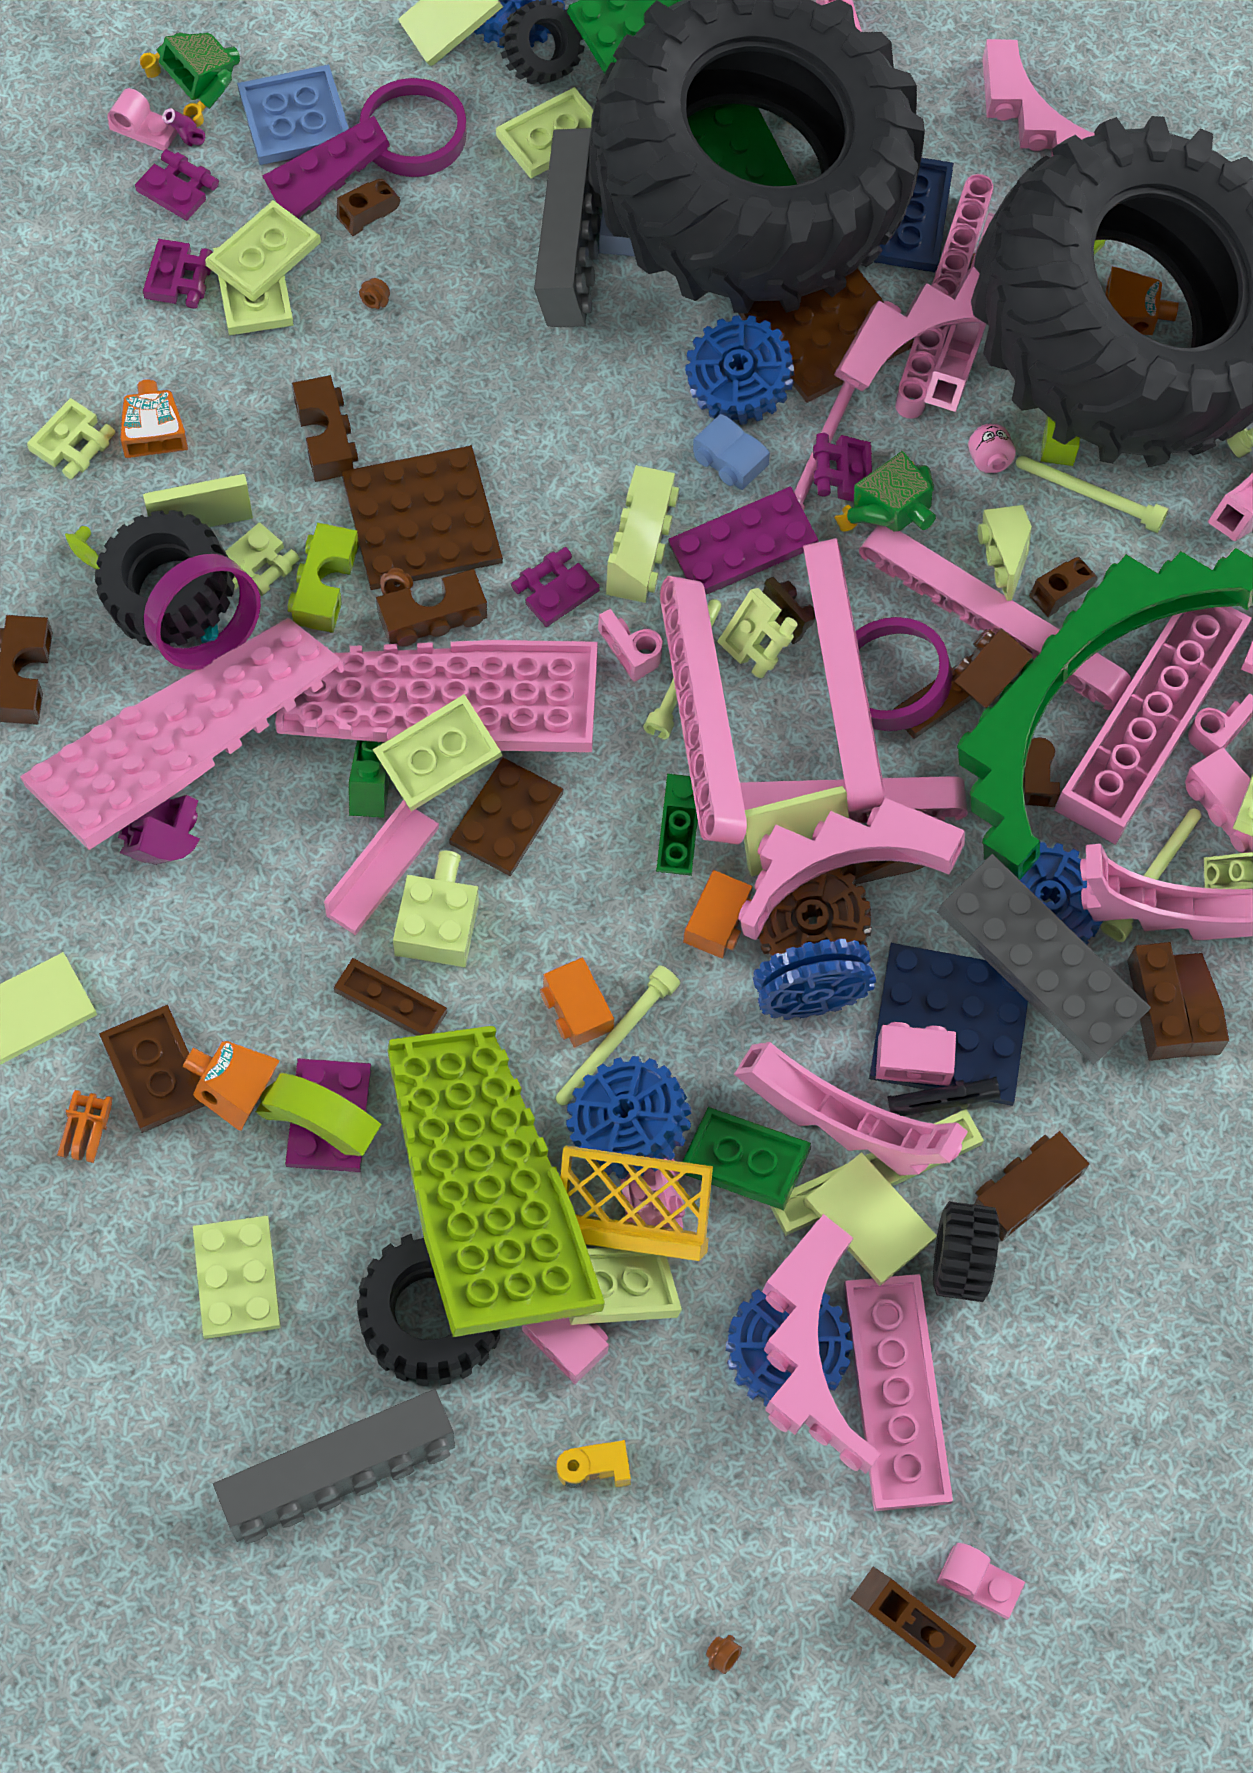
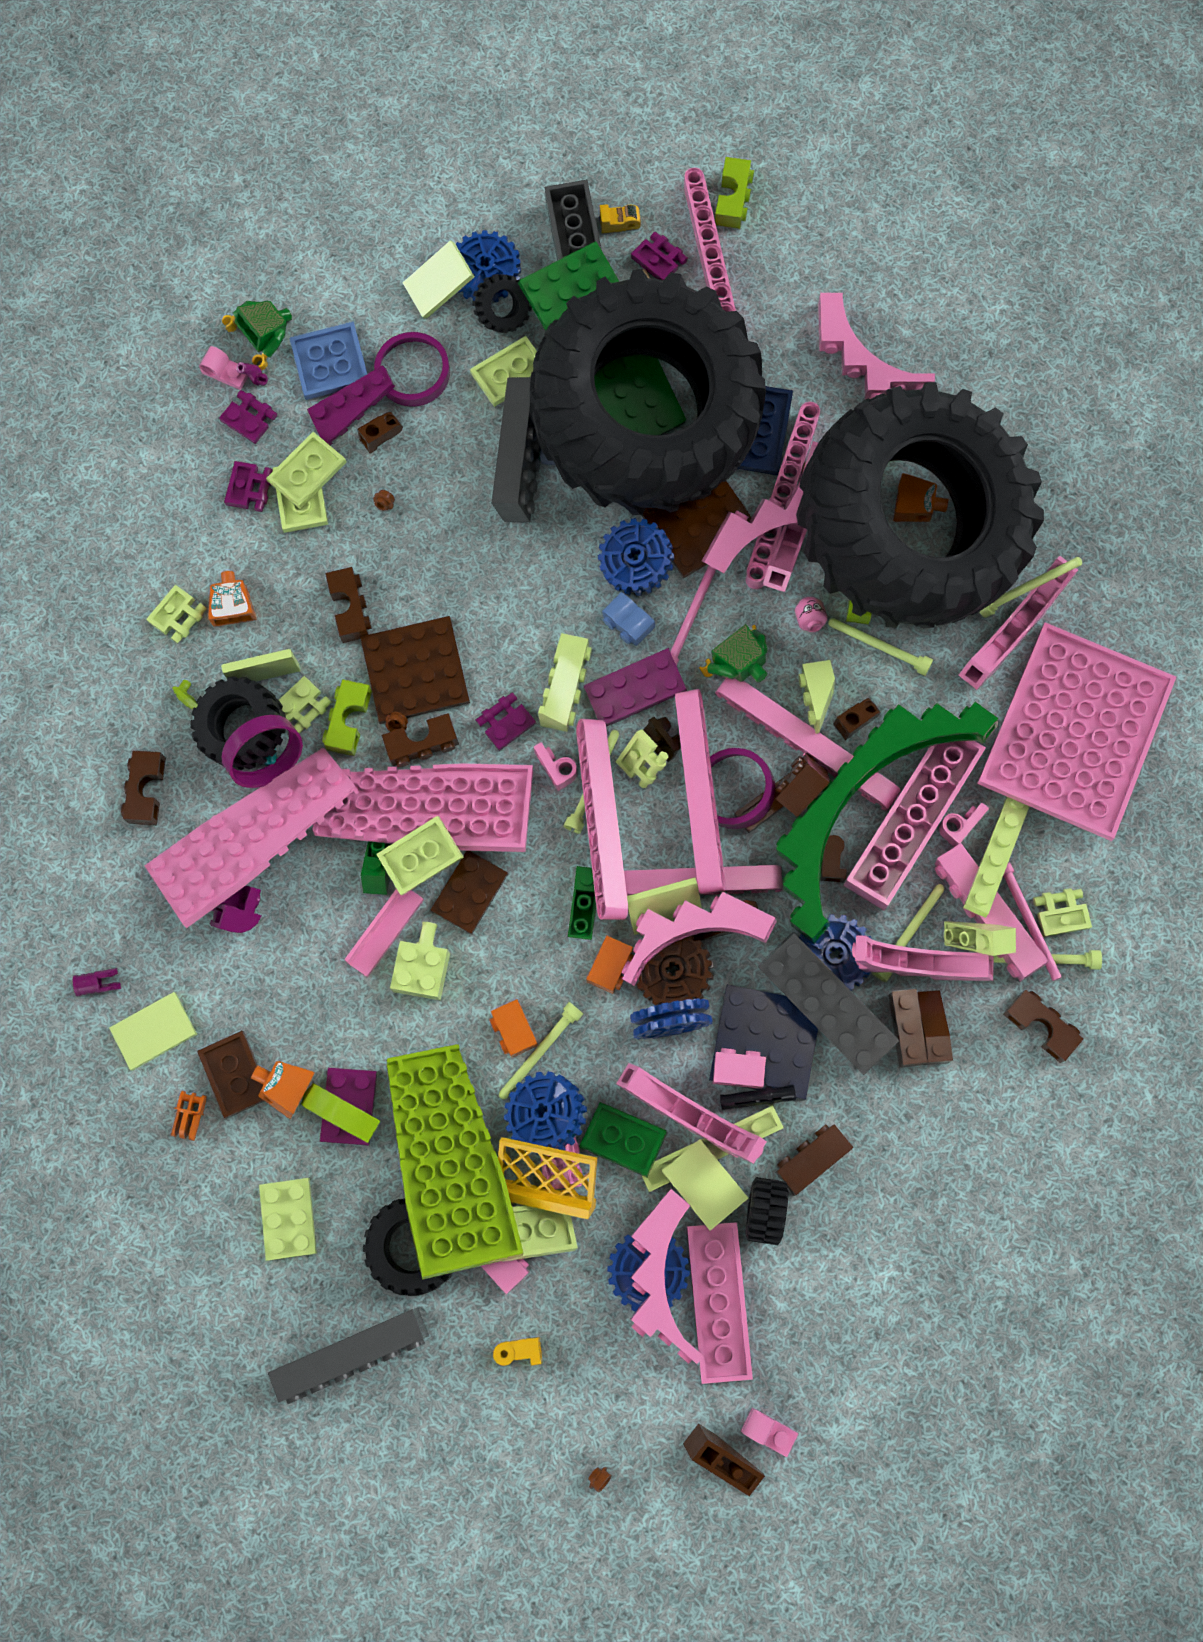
camera: 10 degrees right, 10 degrees up
reddish brown plate [334,958,447,1036] -> none
magenta plate [813,433,872,502] -> none

